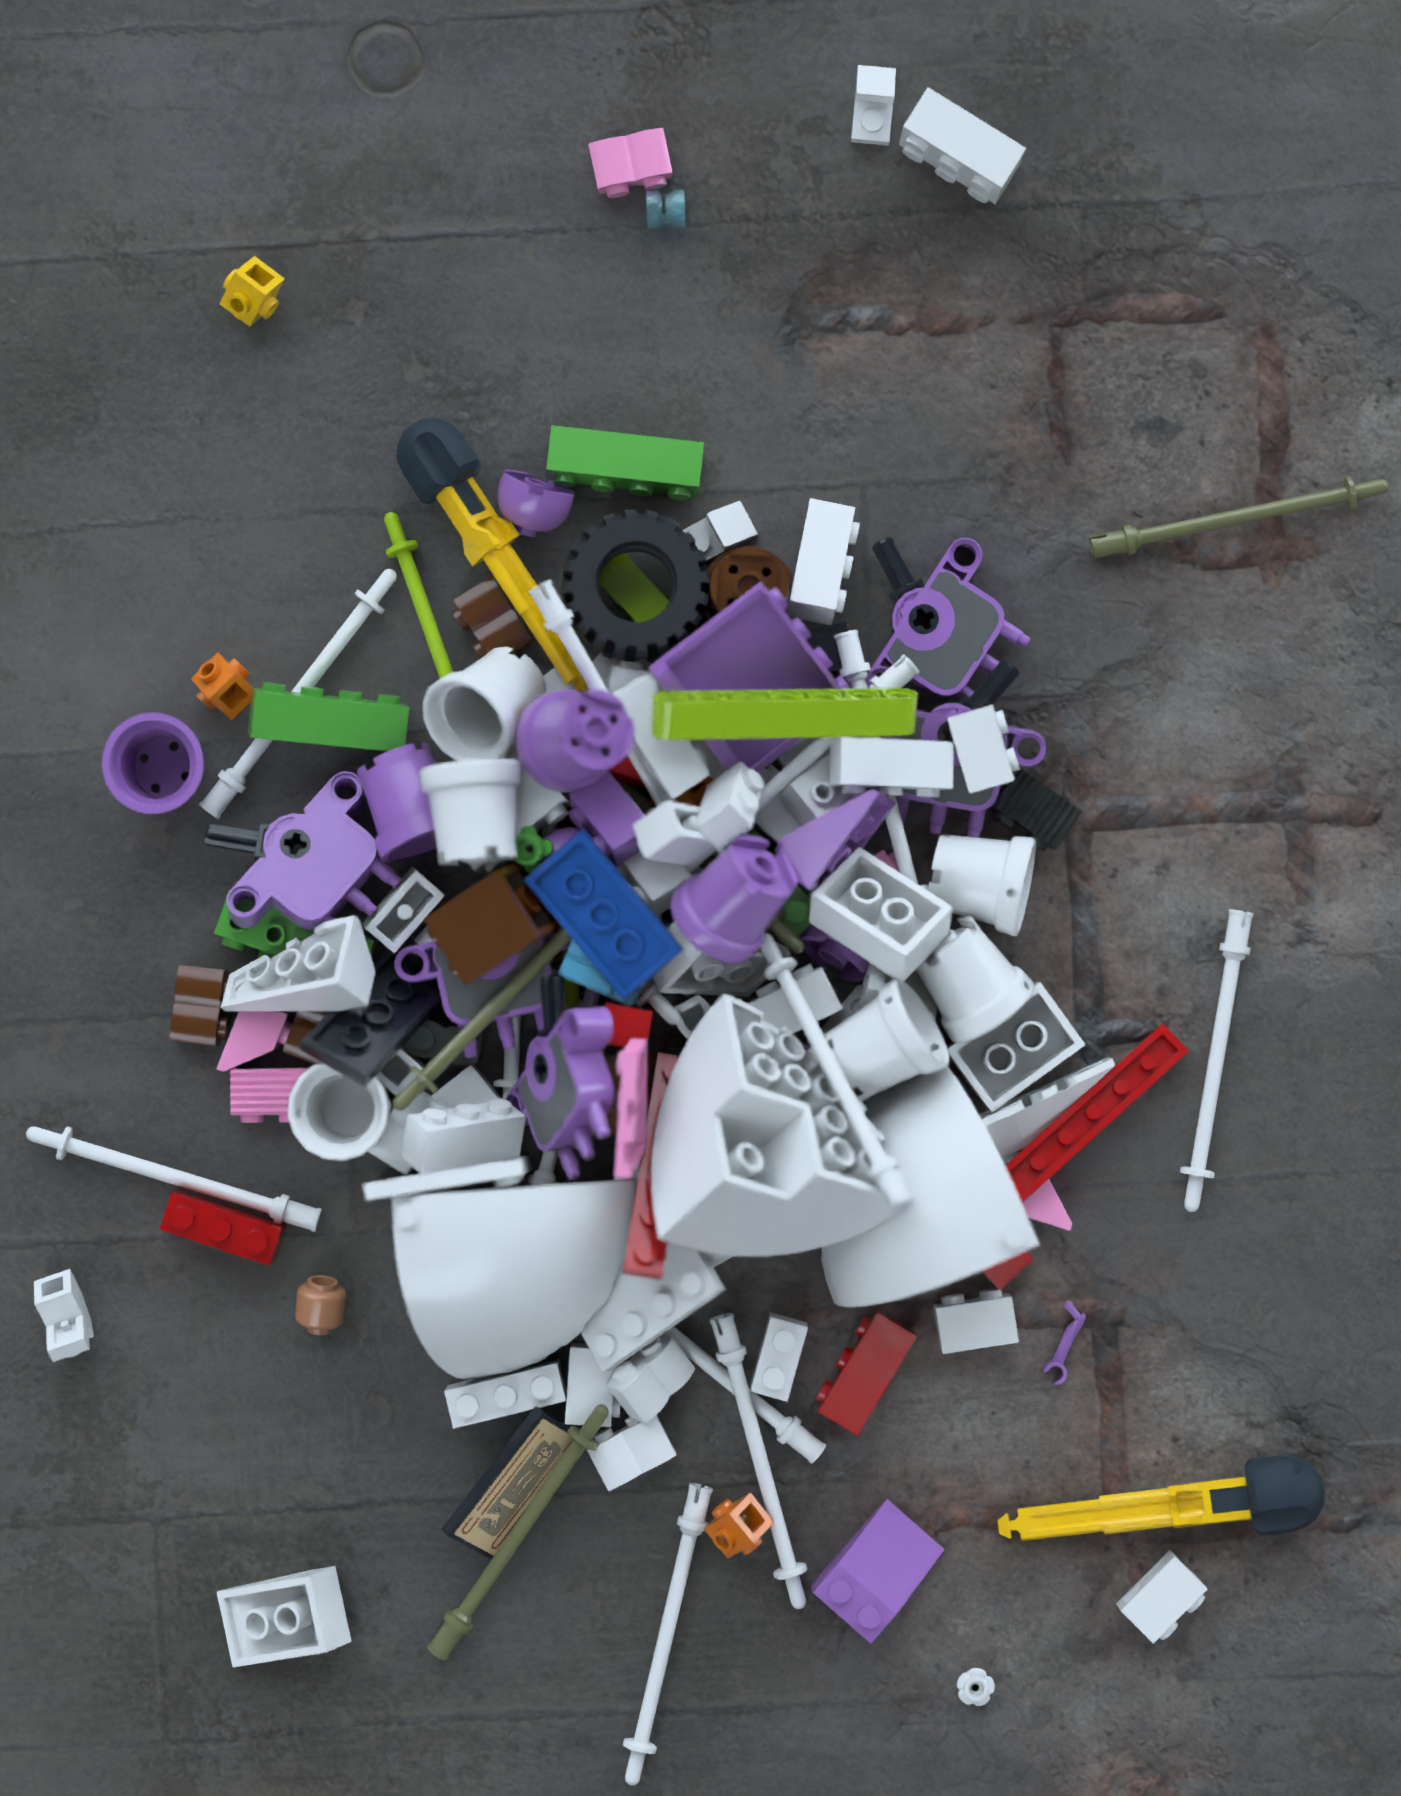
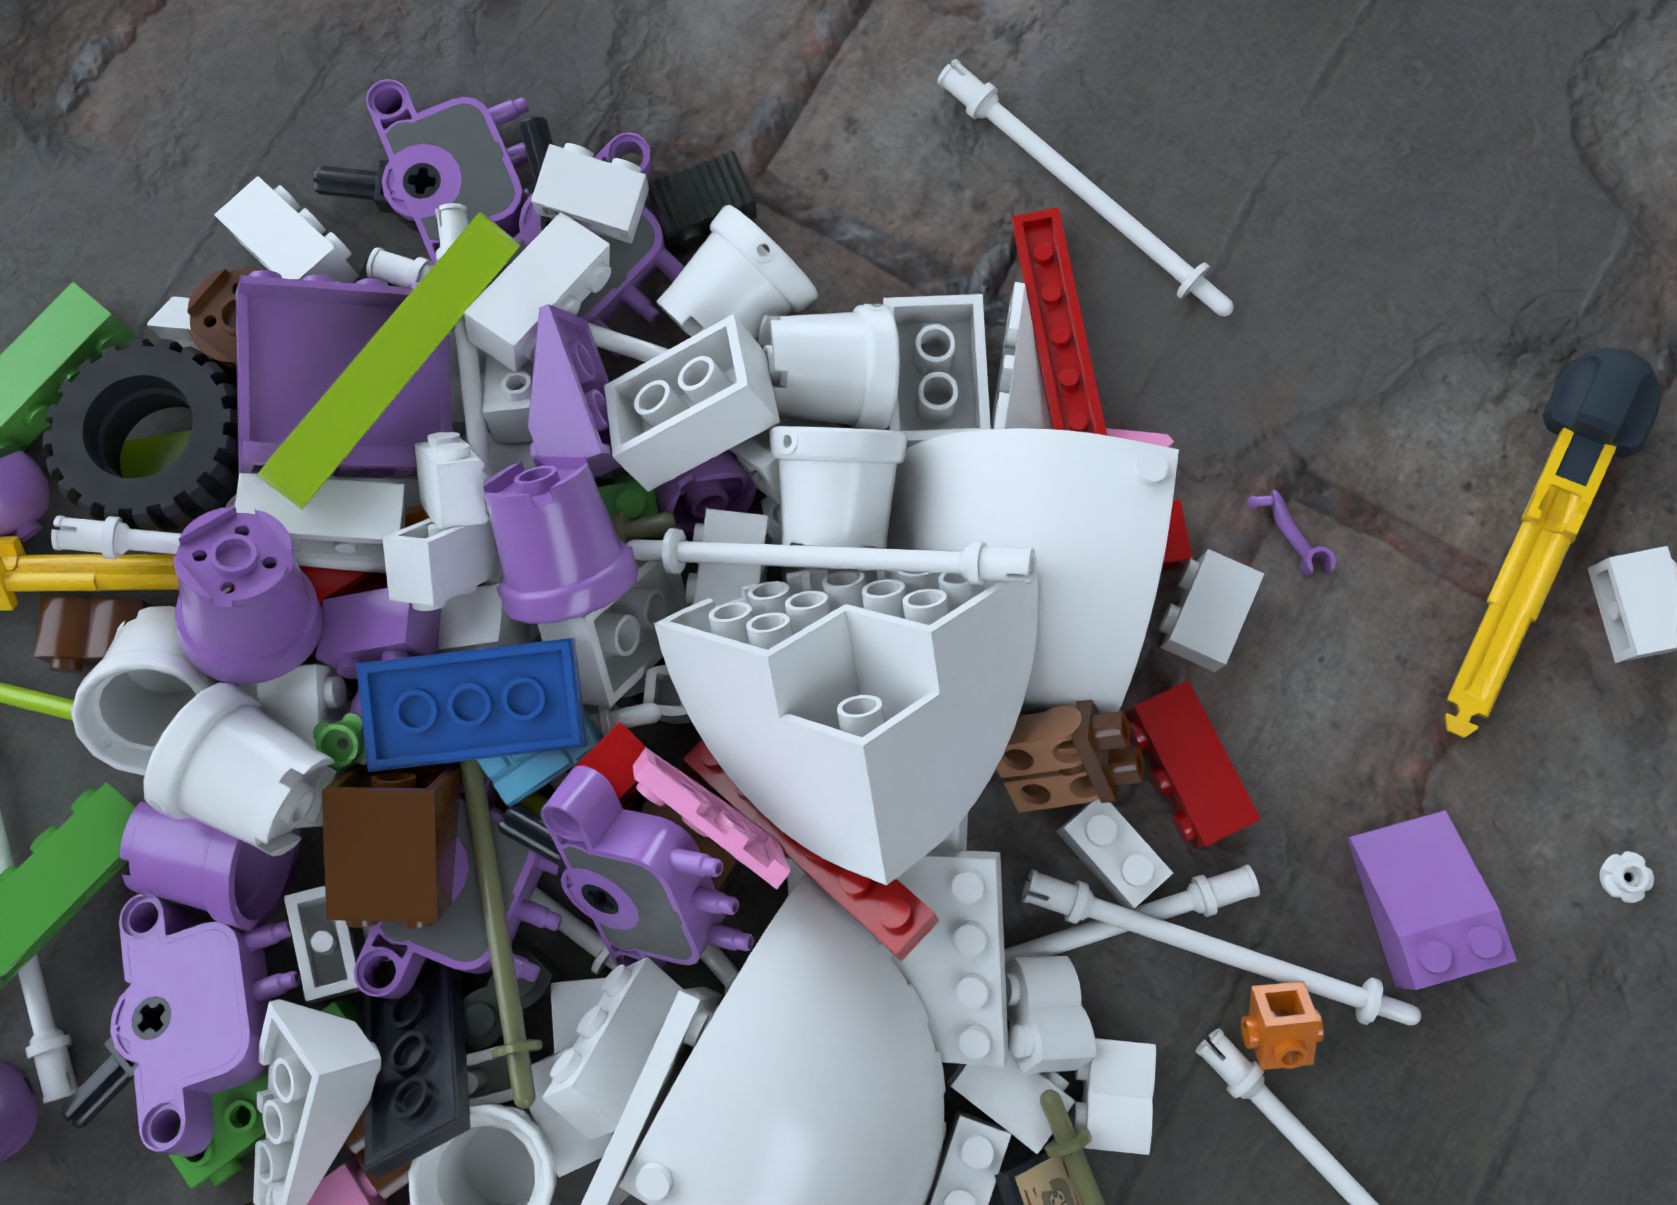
camera: 55 degrees left, 10 degrees down
none -> hips [996,700,1145,813]

